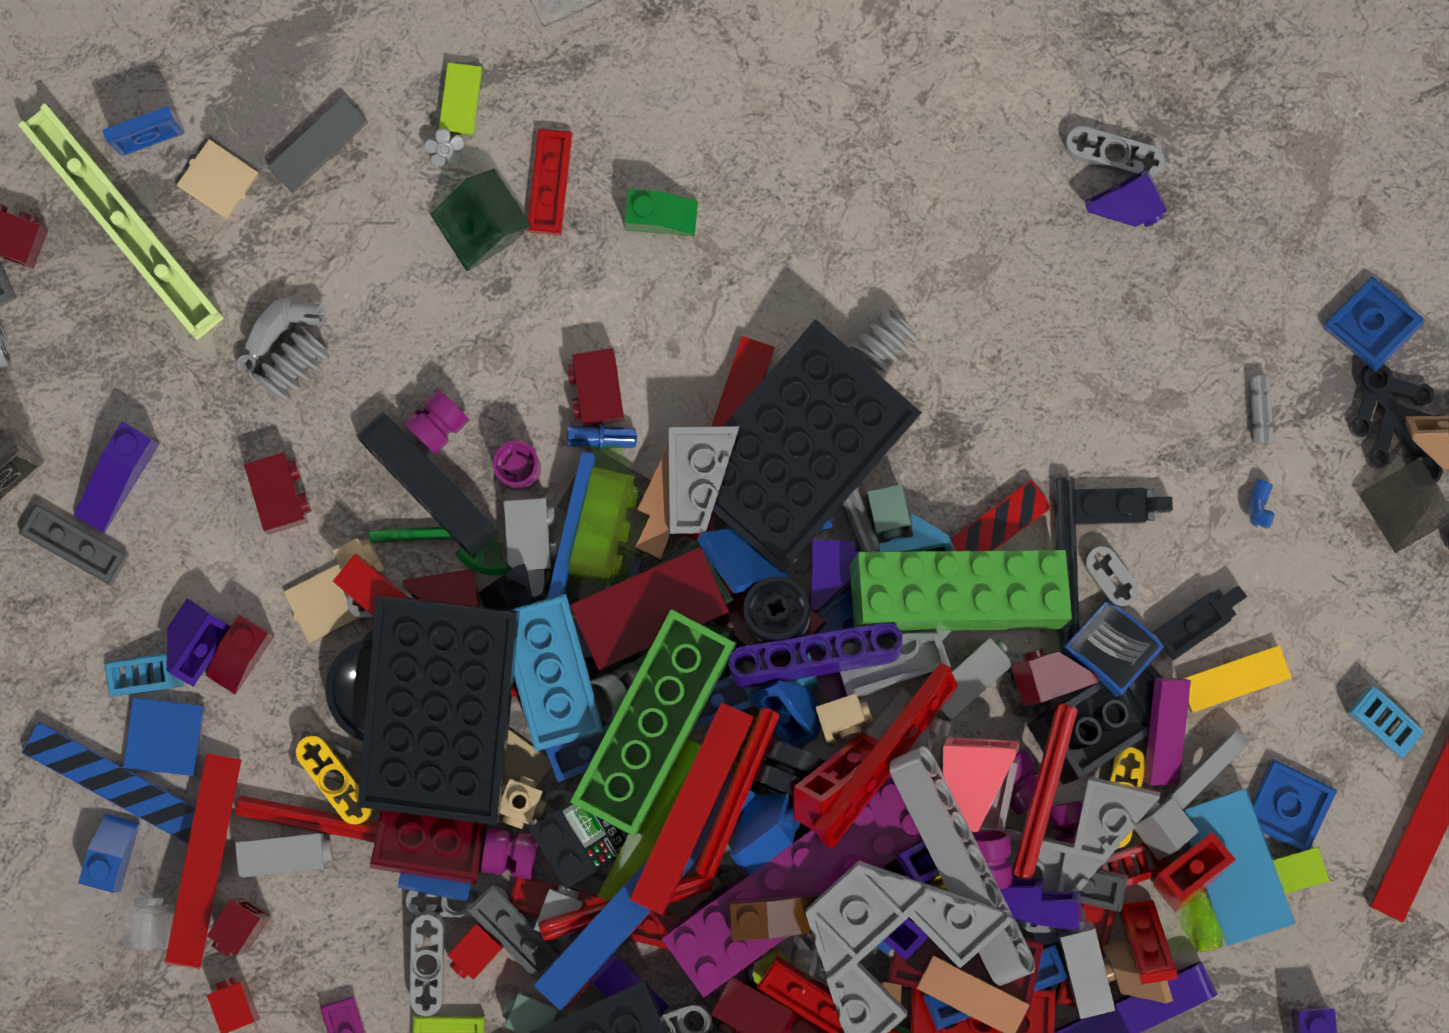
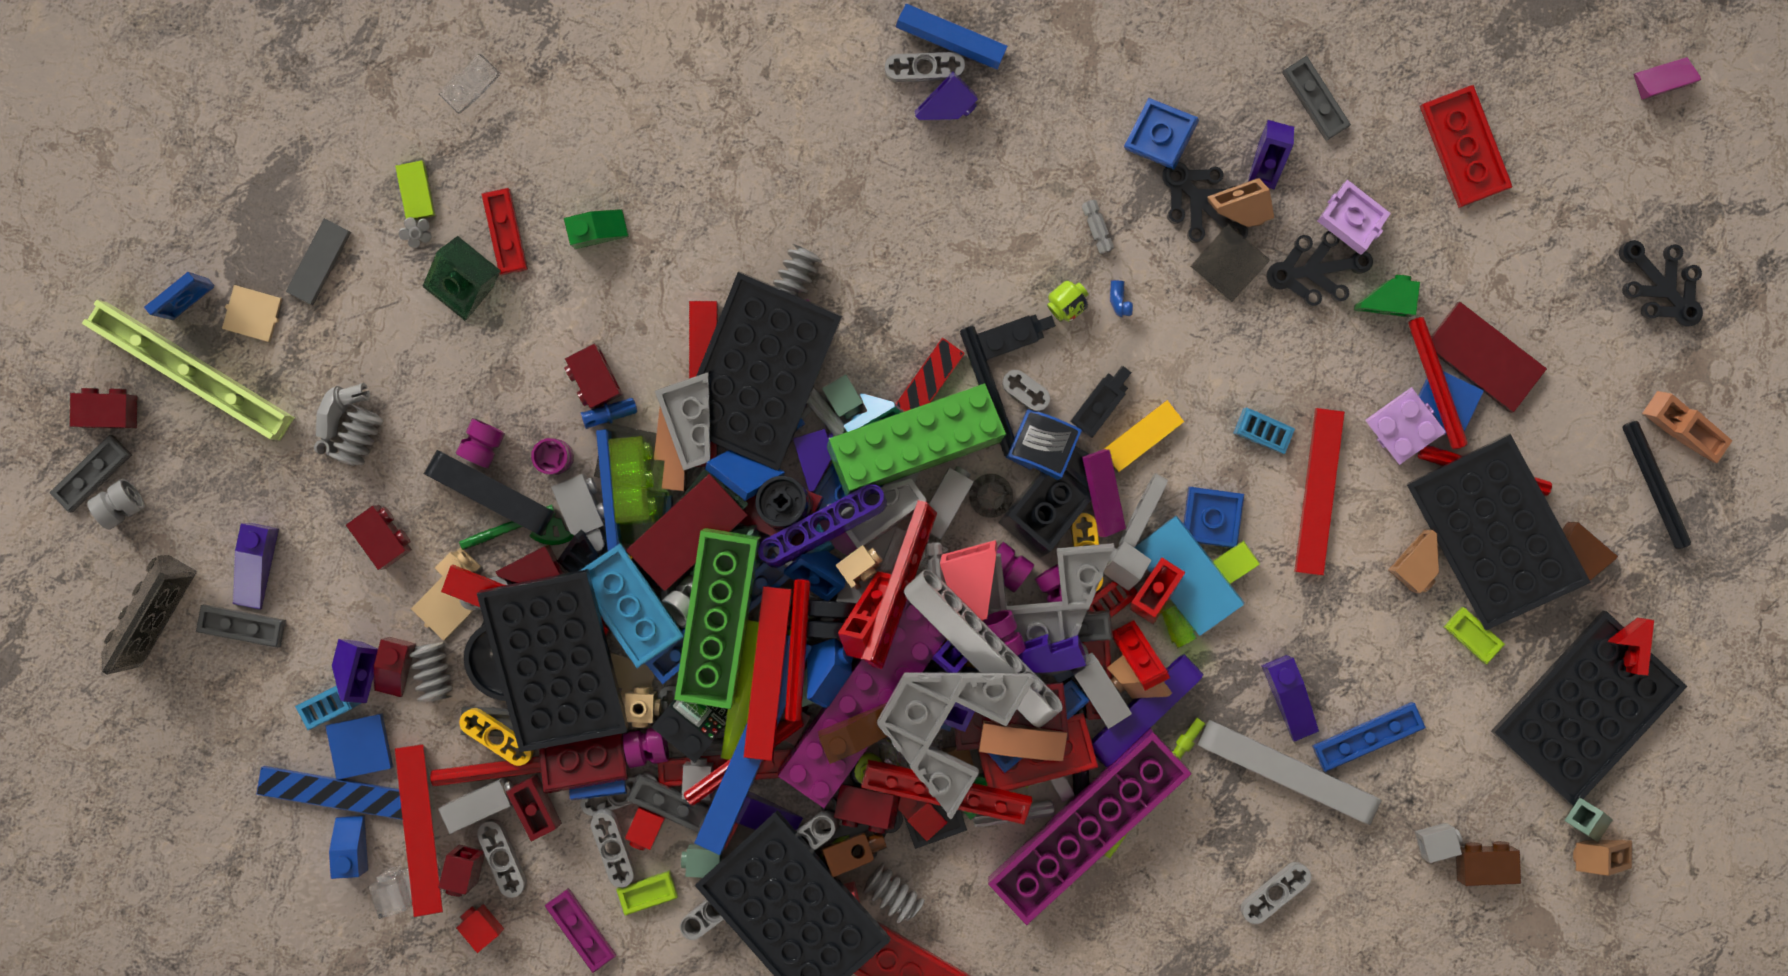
camera: 25 degrees left, 5 degrees up
slope [1011,648,1099,705] -> none
red axle [1012,704,1077,879] -> none
none -> light grey piece [409,642,453,702]
none -> light grey beam [477,819,527,898]
none -> dark red brick [506,774,562,842]
none -> blue tile [896,4,1008,70]
none -> lime head [1047,281,1089,322]

